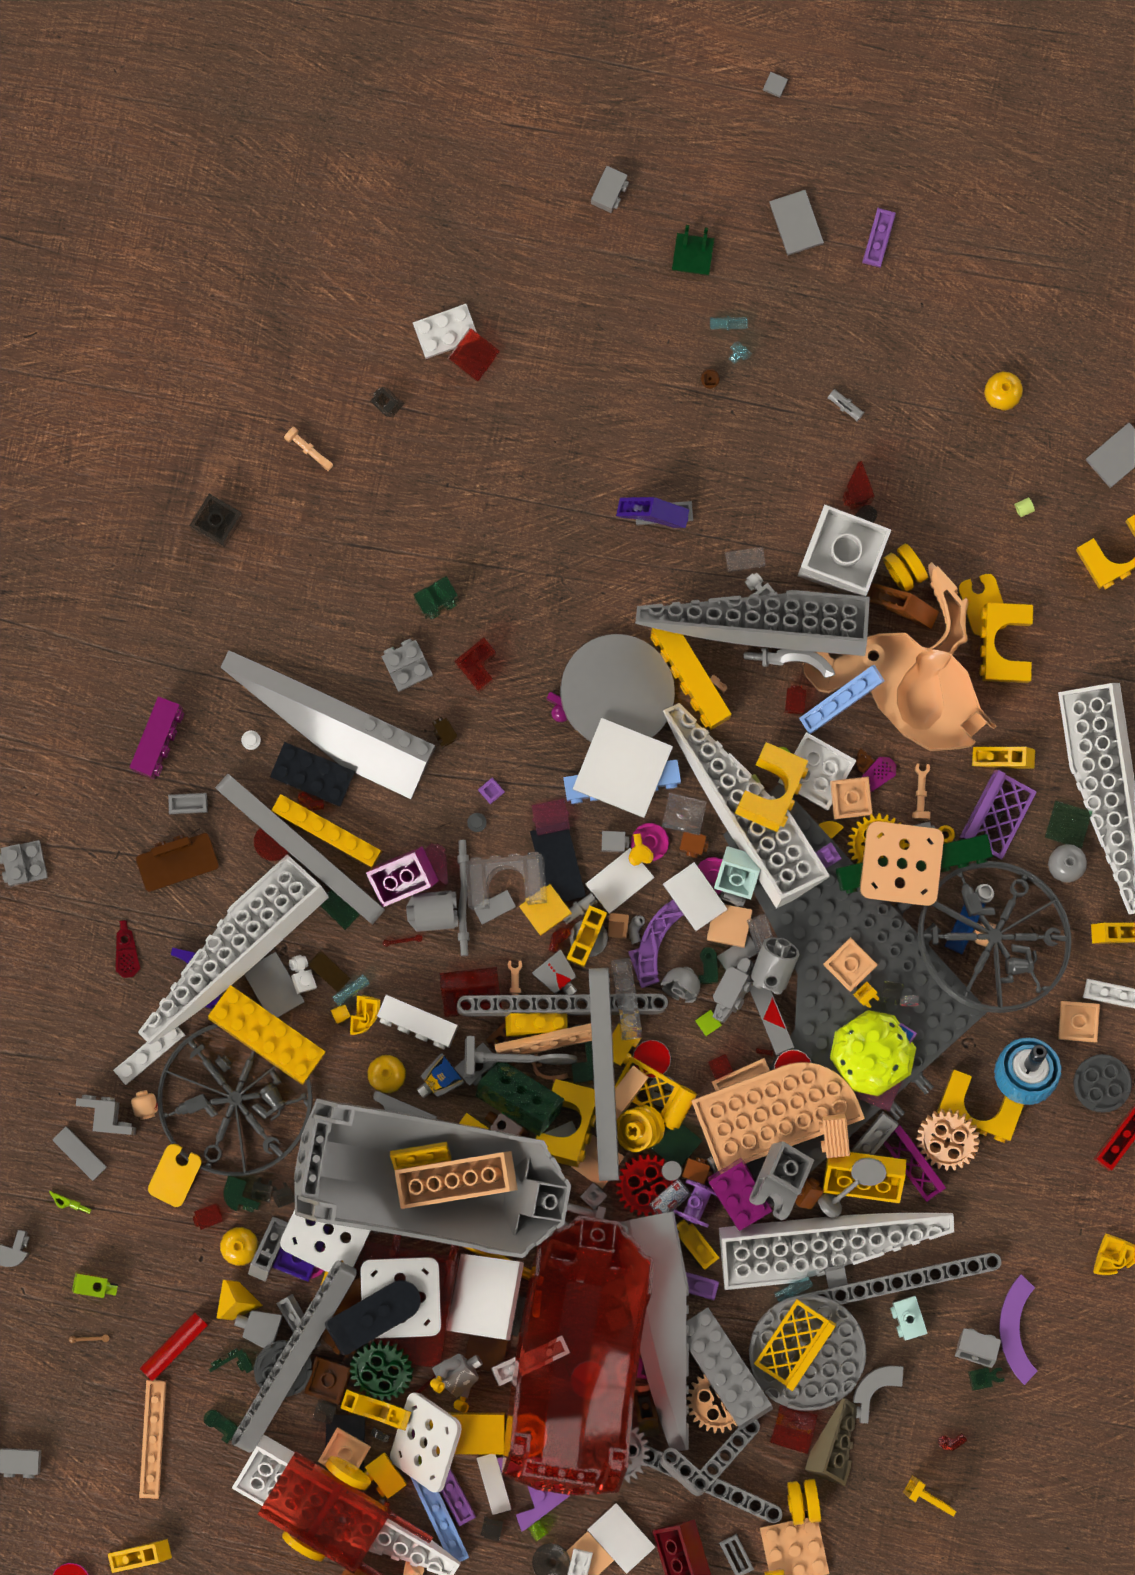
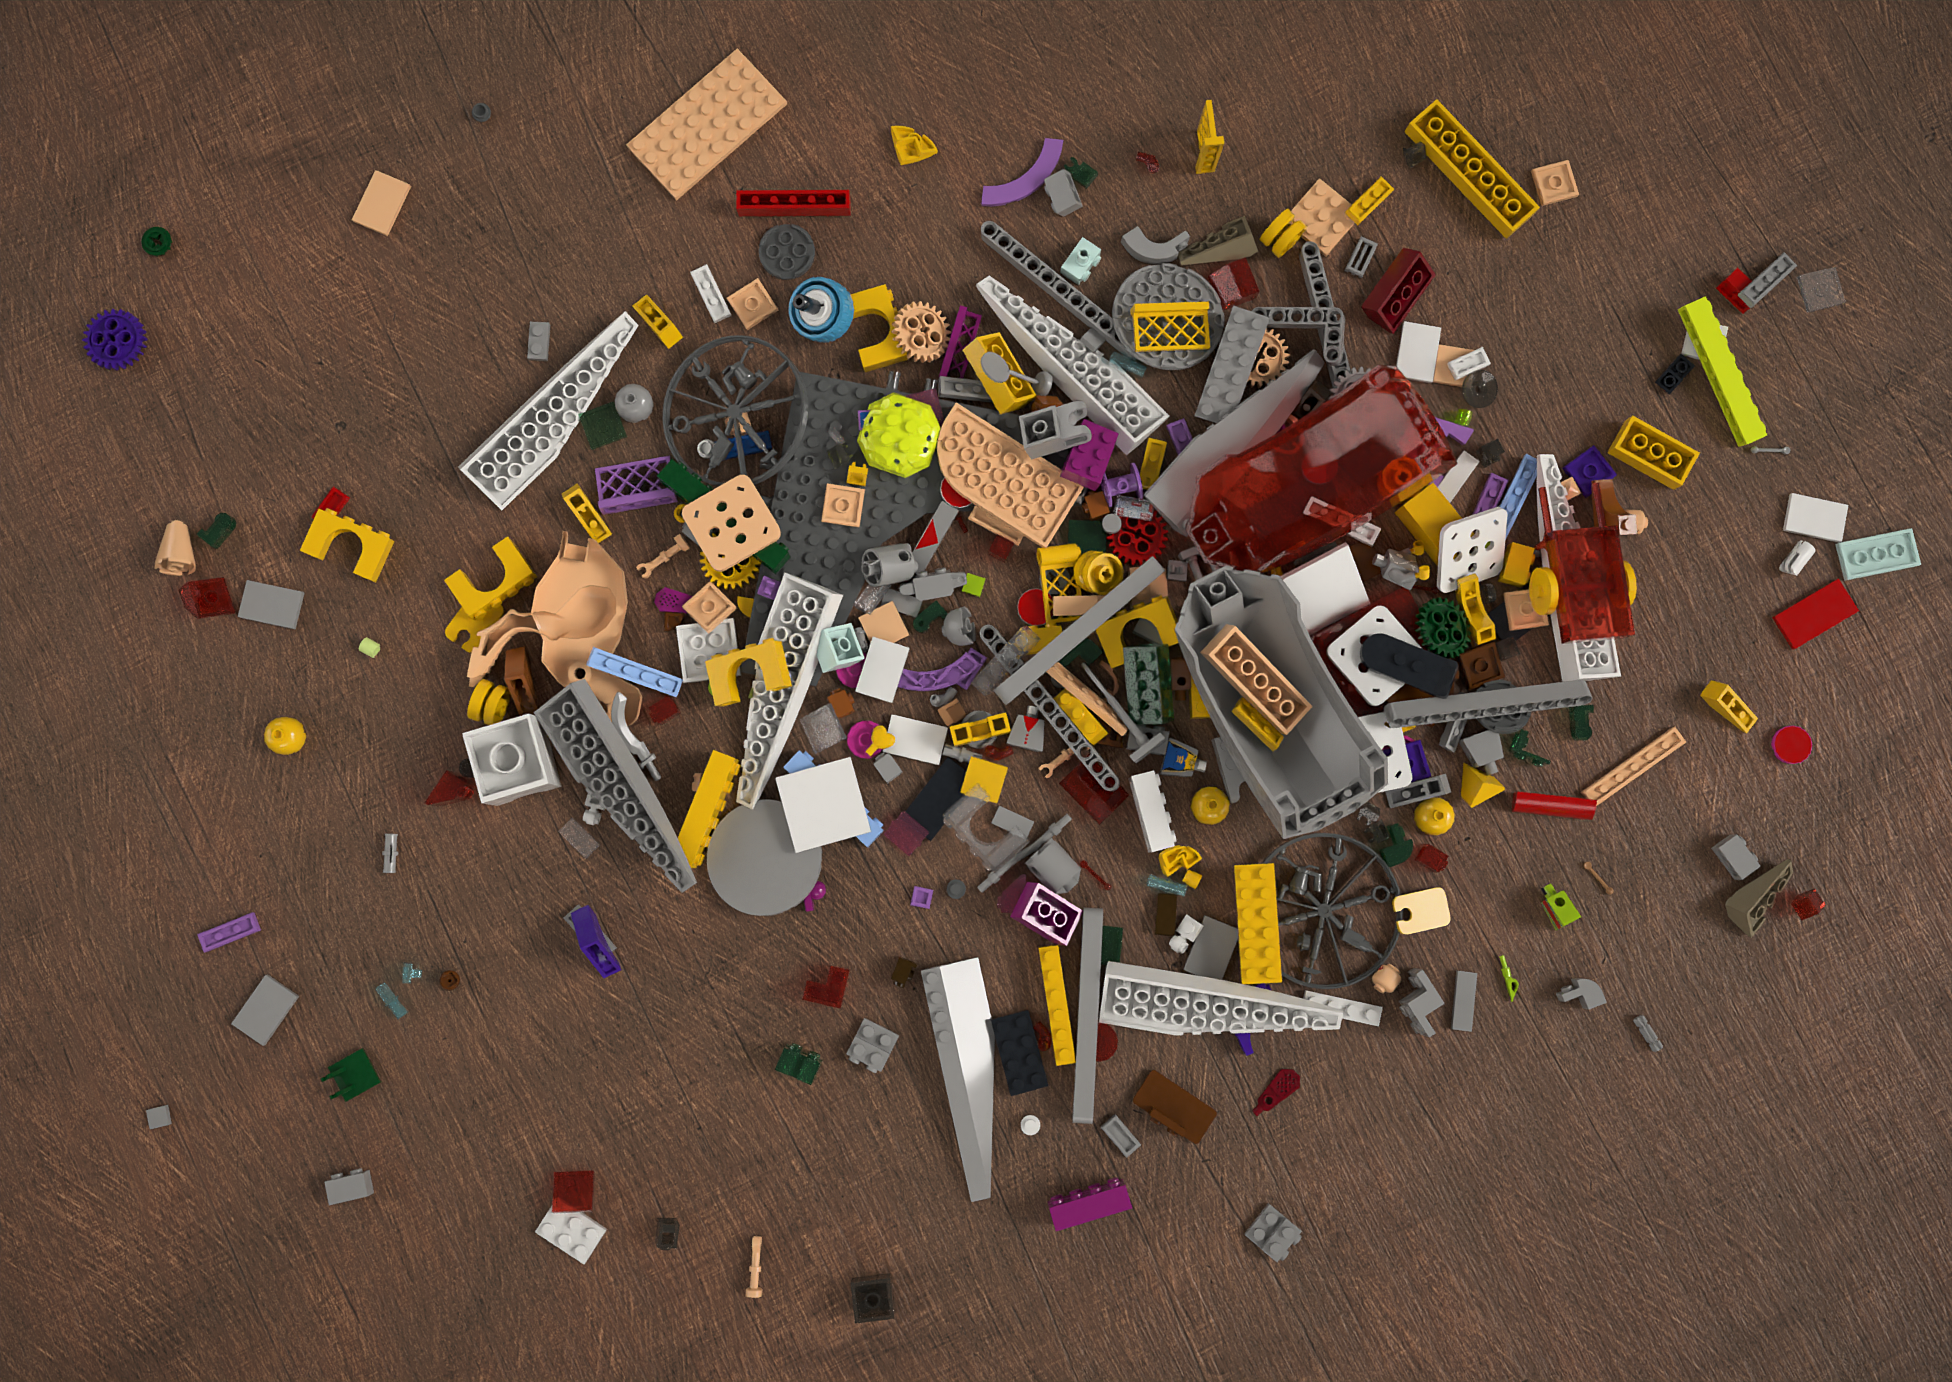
camera: 130 degrees left, 0 degrees up
light nougat brick [819,1114,850,1158] -> none

